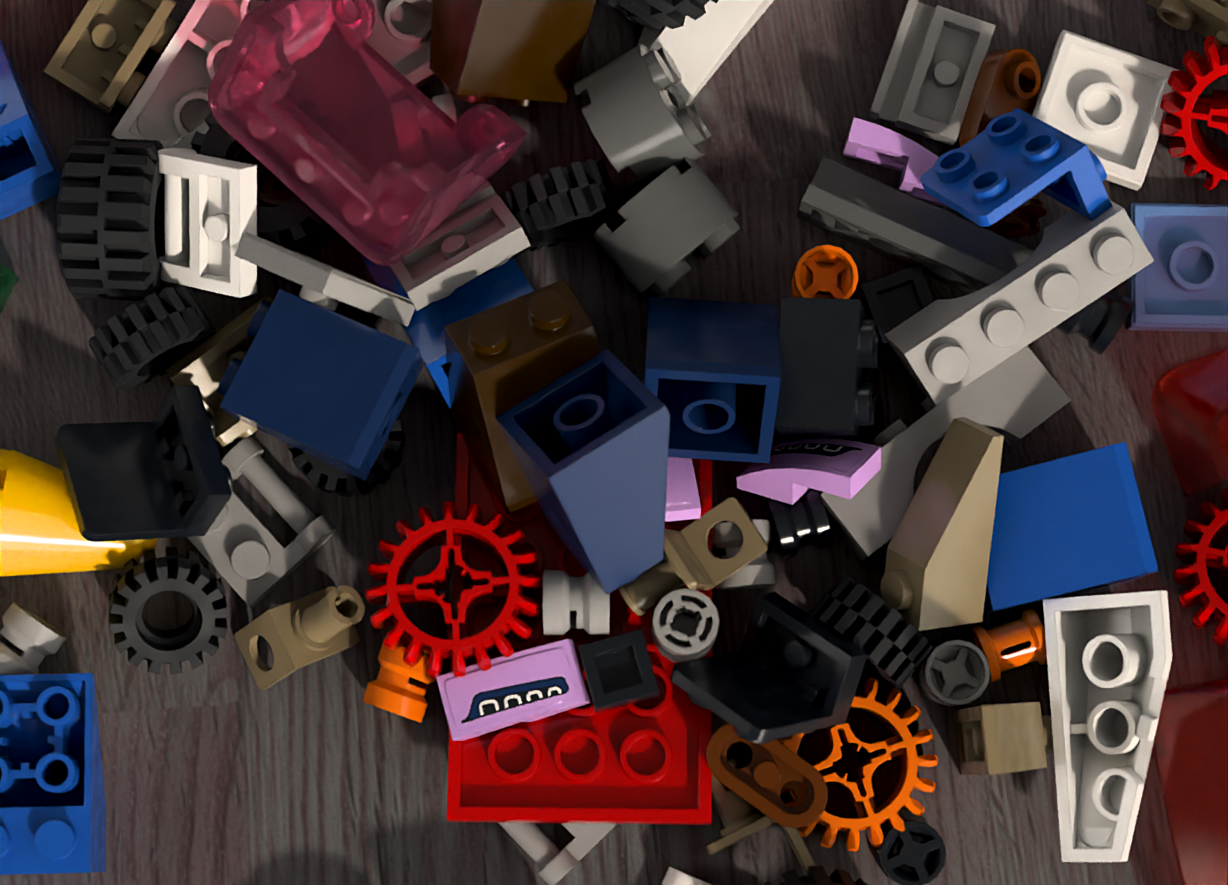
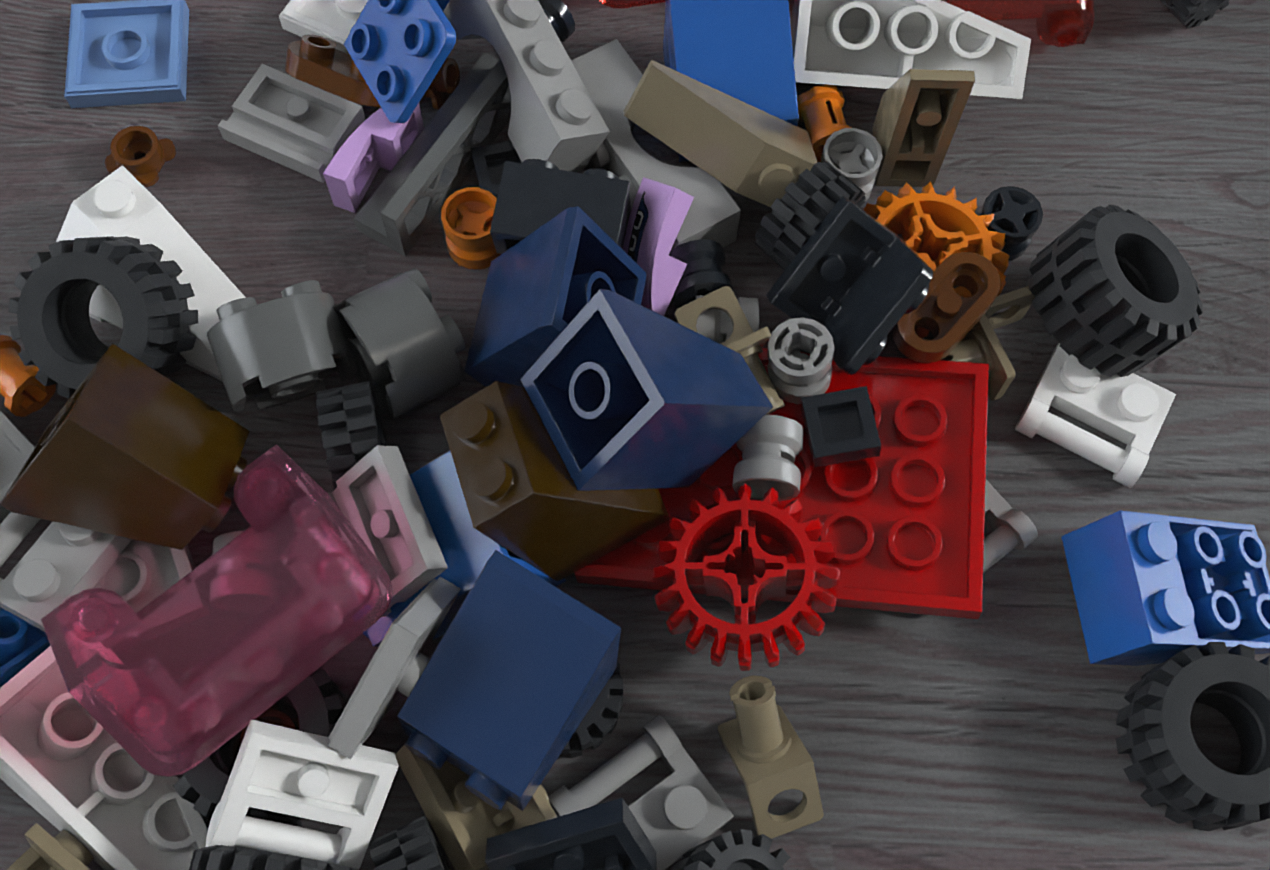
camera: 85 degrees left, 15 degrees down
orange wheel [361,643,437,723] -> none
lavender slope [436,639,591,741] -> none

